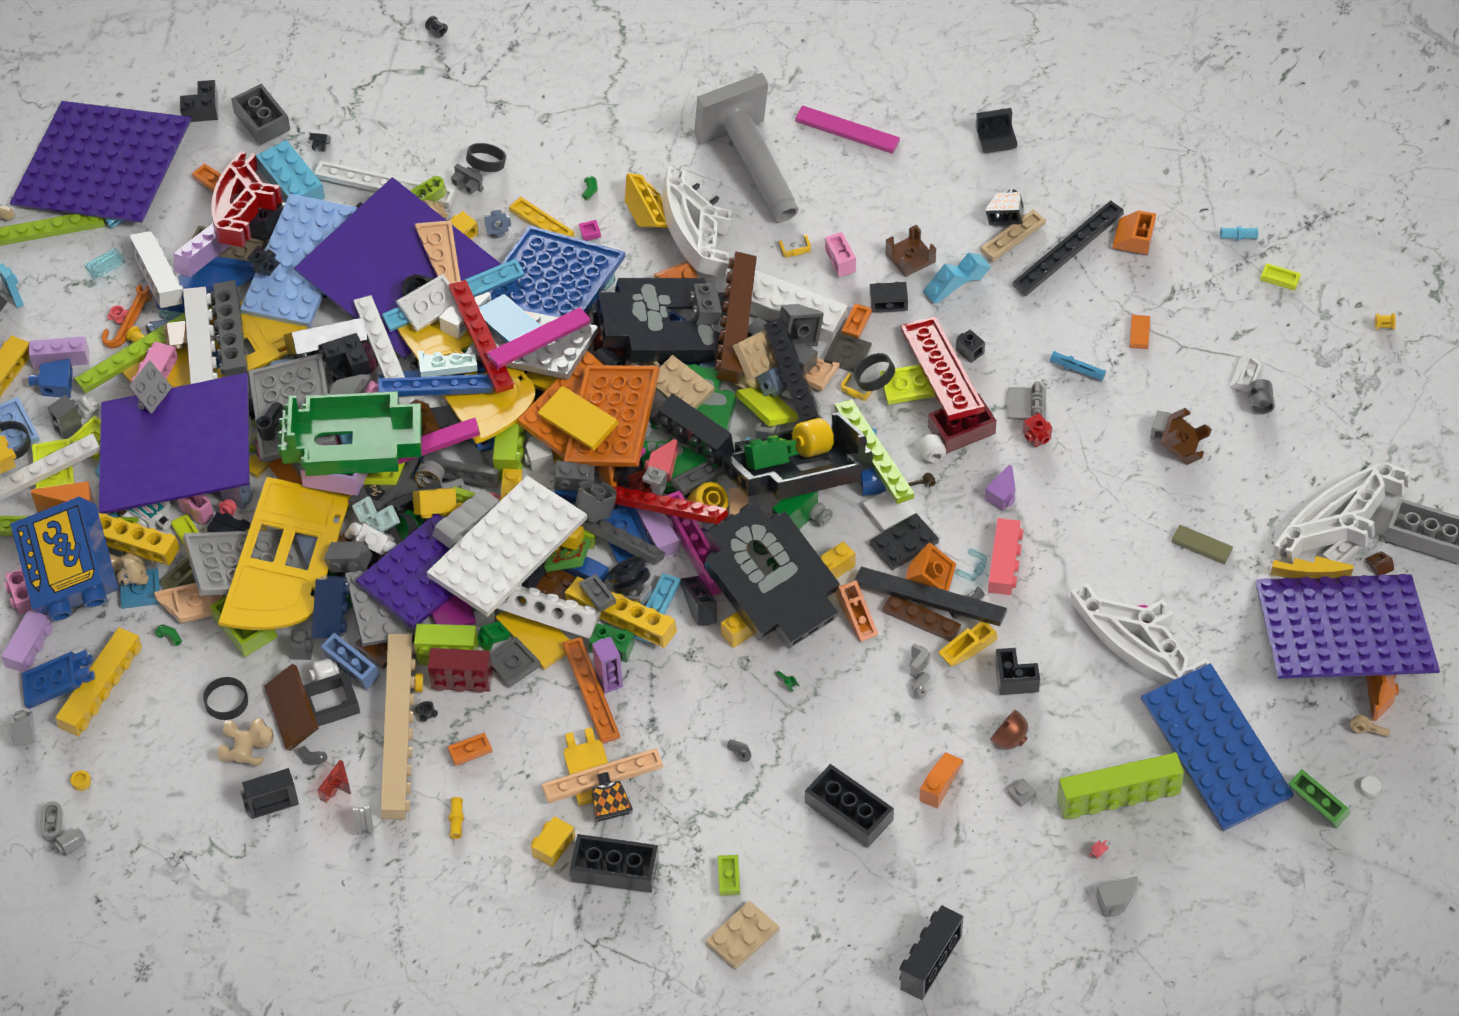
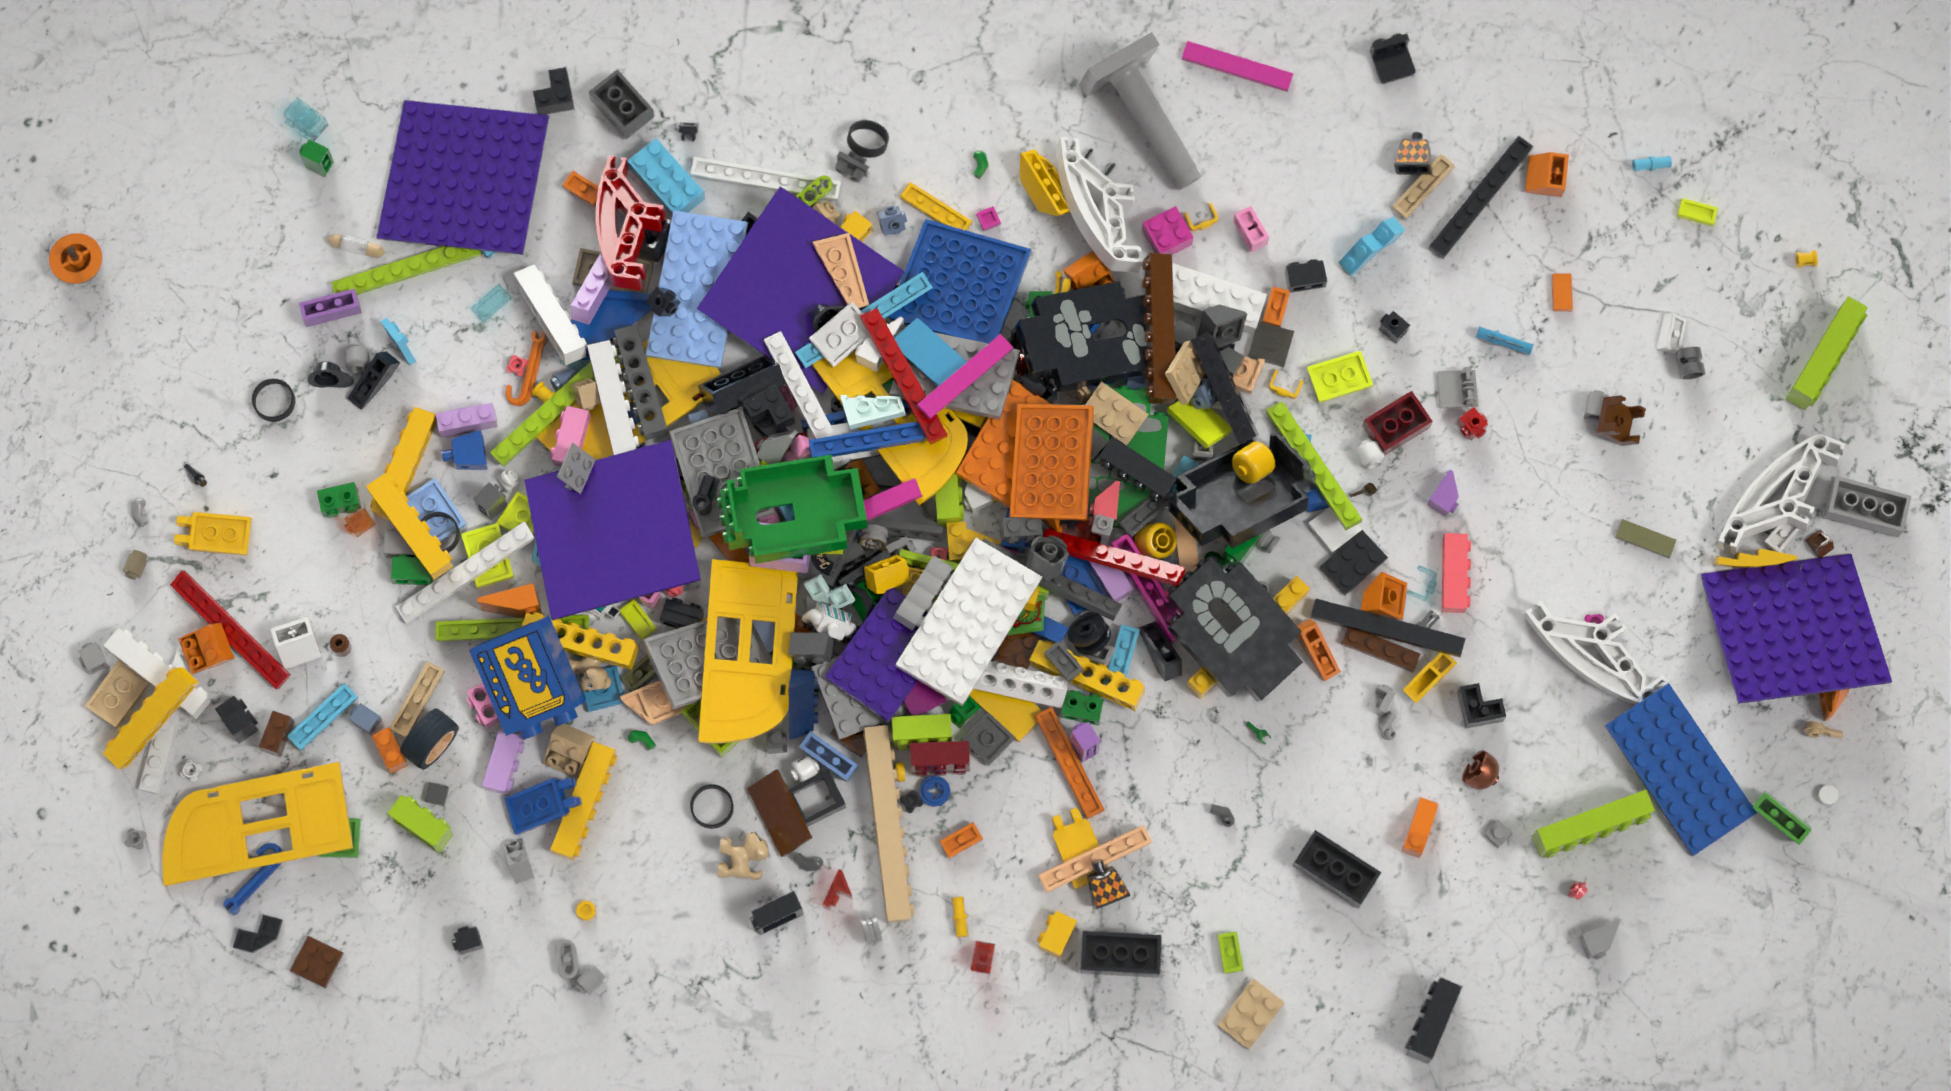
camera: 10 degrees left, 20 degrees up
yellow tile [538,386,619,450] -> none
dark grey brick [689,284,722,324] -> none
green brick [744,435,799,470] -> none
black tyre [853,353,895,391] -> none
reddish brown panel [885,224,936,277] -> none
plate [900,316,985,421] -> none
none -> tan slope [543,724,596,779]
none -> blue gear [919,776,951,807]
none -> clear red slope [970,941,995,974]
none -> dark pink brick [1142,206,1194,255]
none -> lime brick [1786,296,1868,410]

